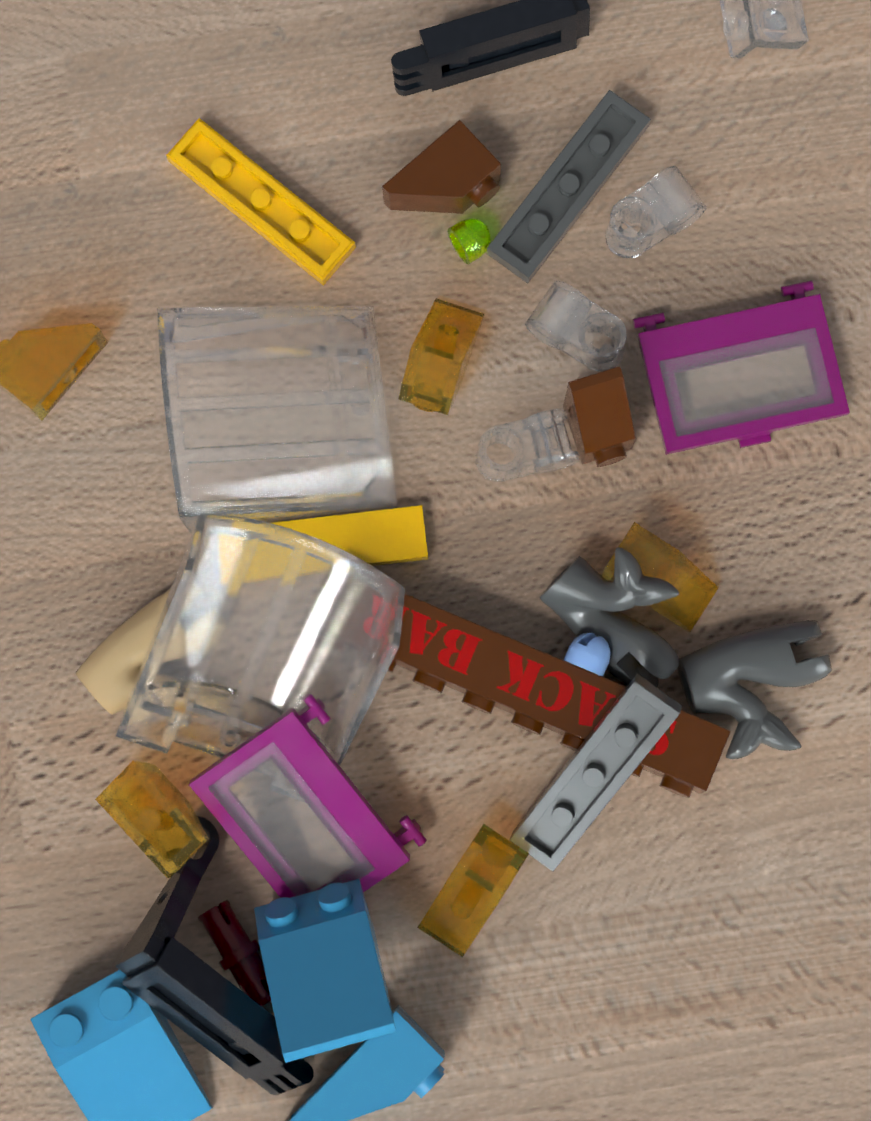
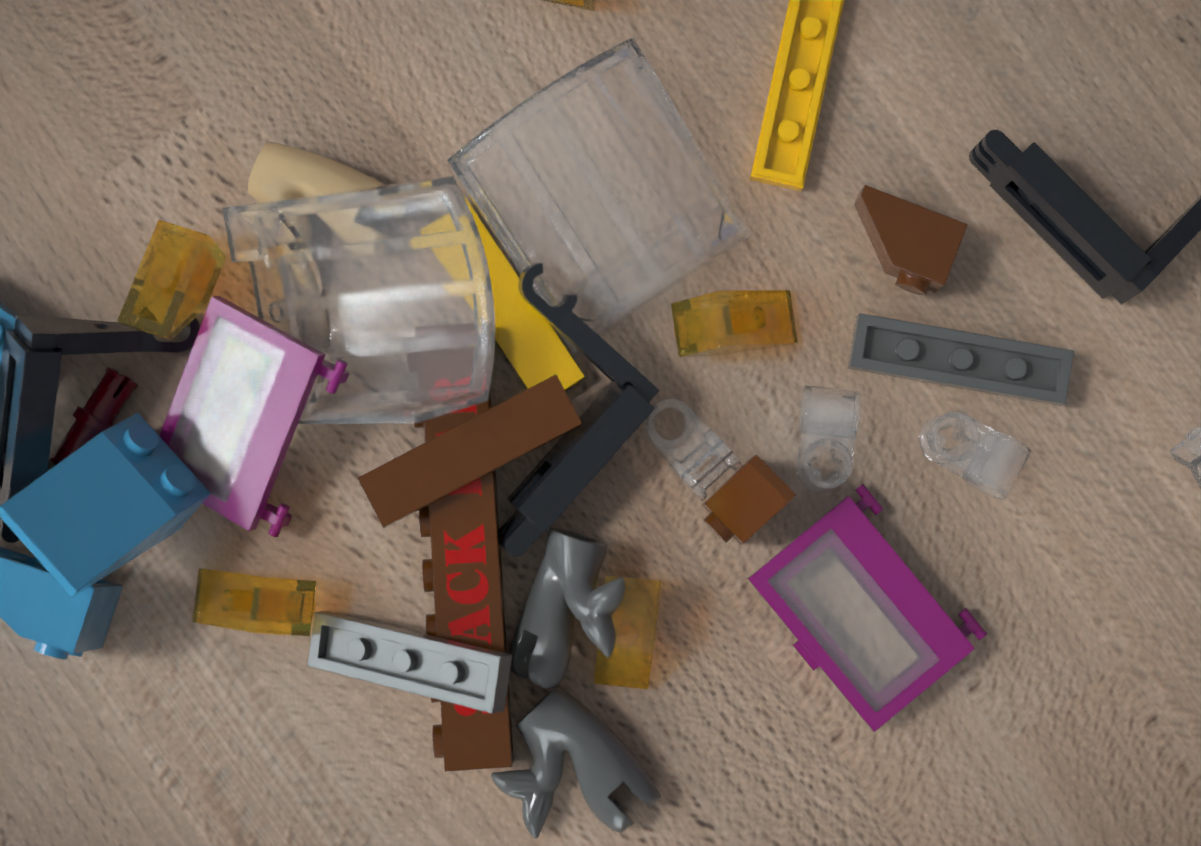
camera: 60 degrees right, 5 degrees up
clear neon green hinge [447,218,491,264] -> none
light blue hinge [564,633,611,676] -> none
none -> reddish brown tile [358,374,582,528]
none -> black hinge [498,262,660,557]

